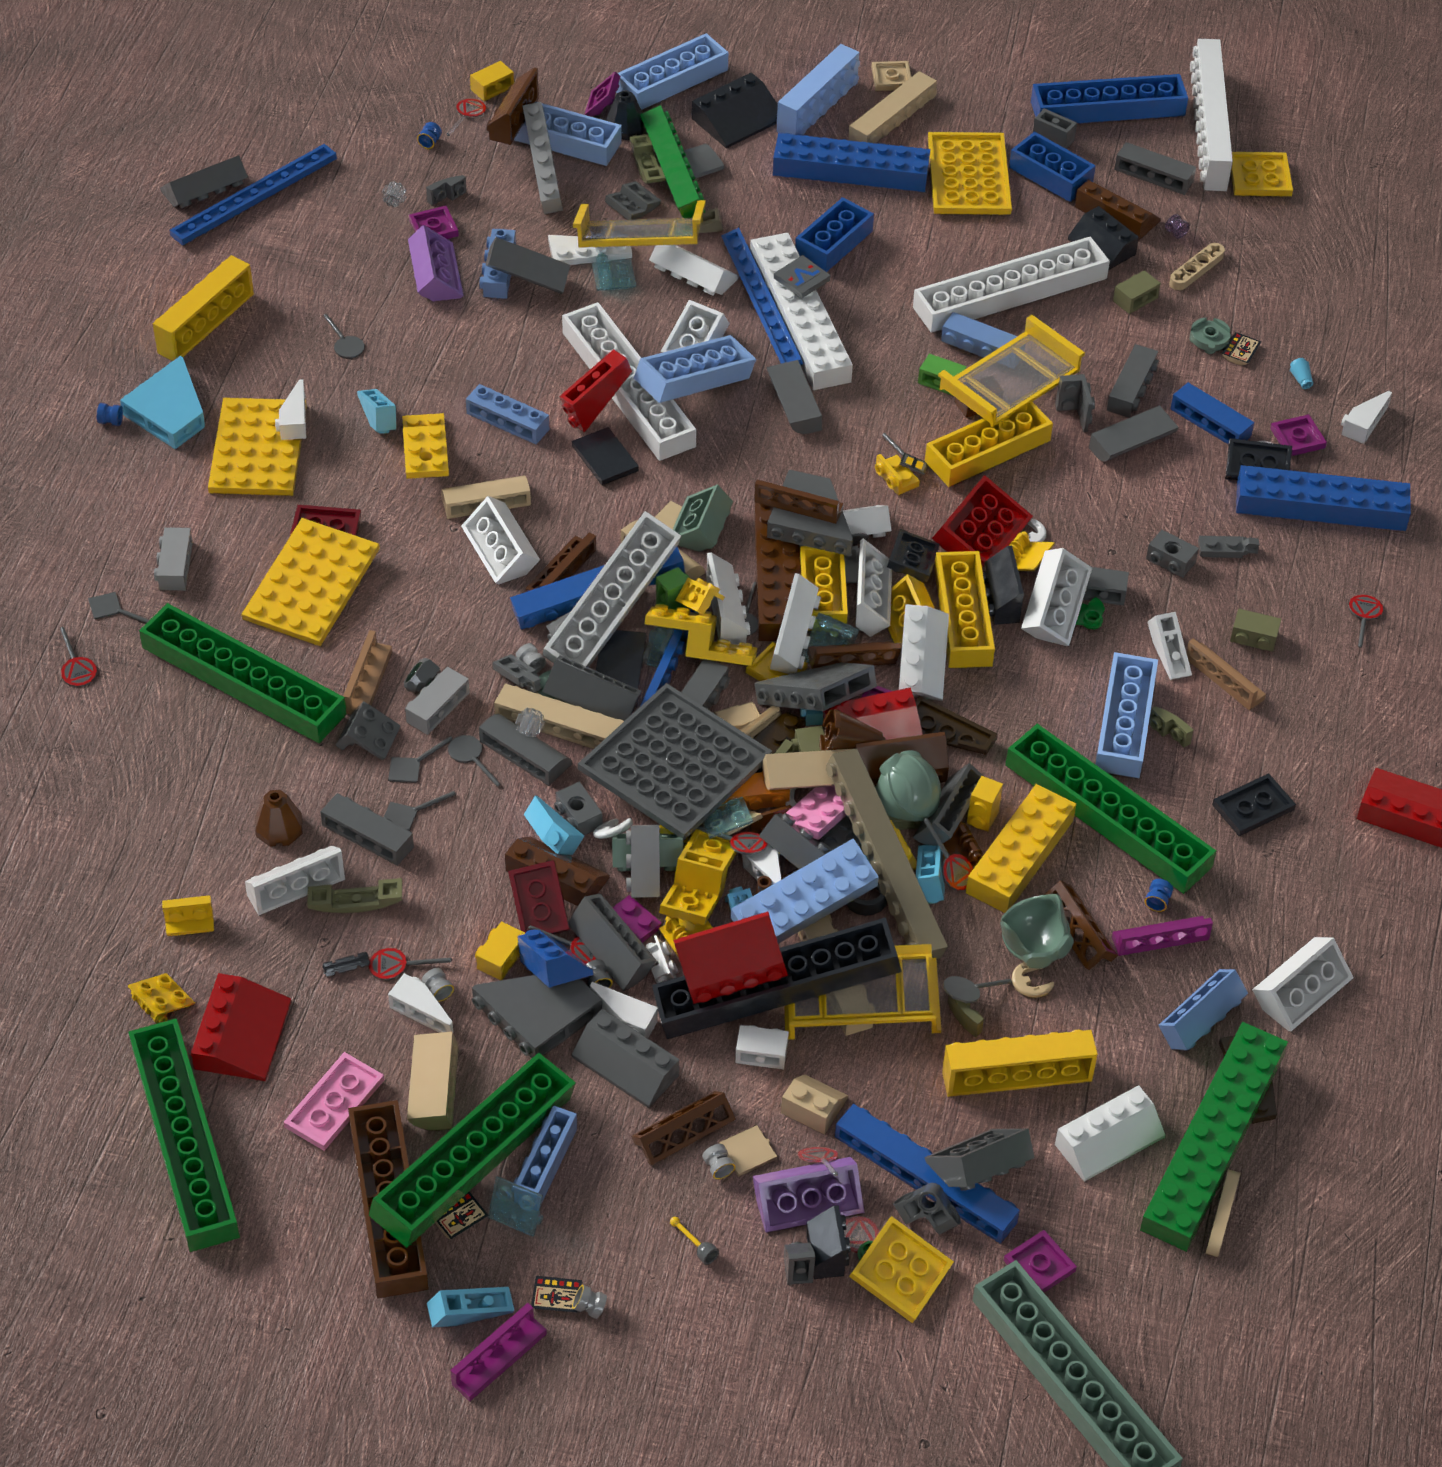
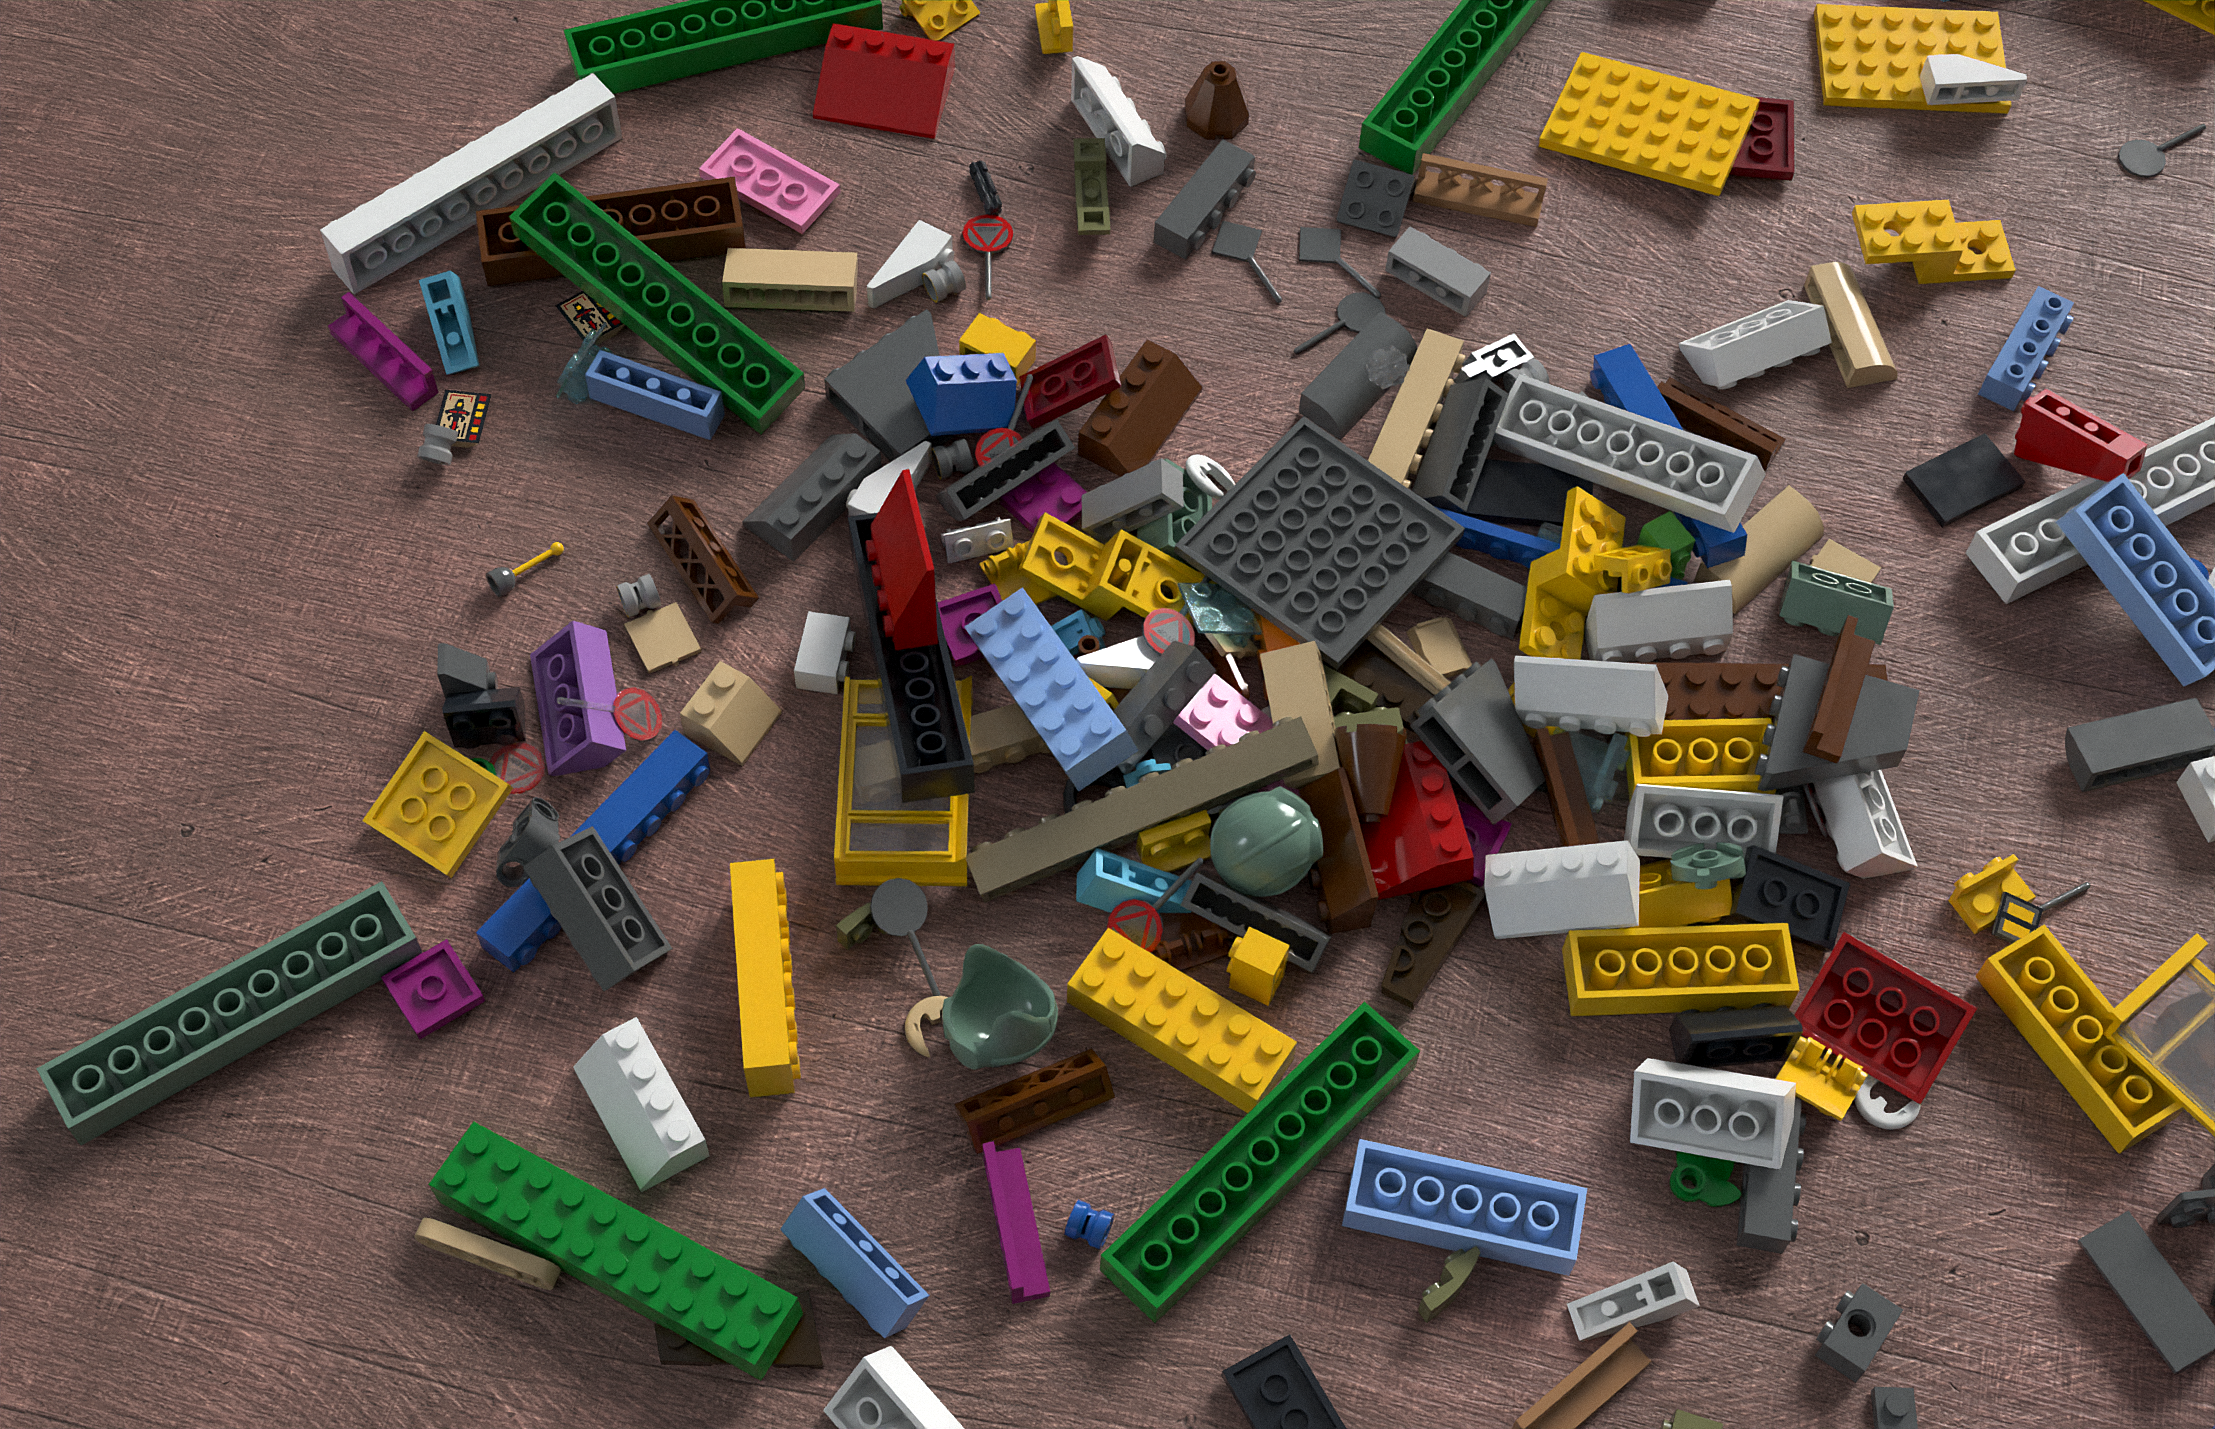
camera: 90 degrees right, 10 degrees up
medium azure slope [357,389,396,434] -> none
dark grey rock [404,658,441,692] -> none
medium azure slope [524,796,584,855] -> none
dark grey brick [554,781,603,835] -> none
none -> white brick [320,73,622,295]
none -> sand green plate [1670,842,1746,890]

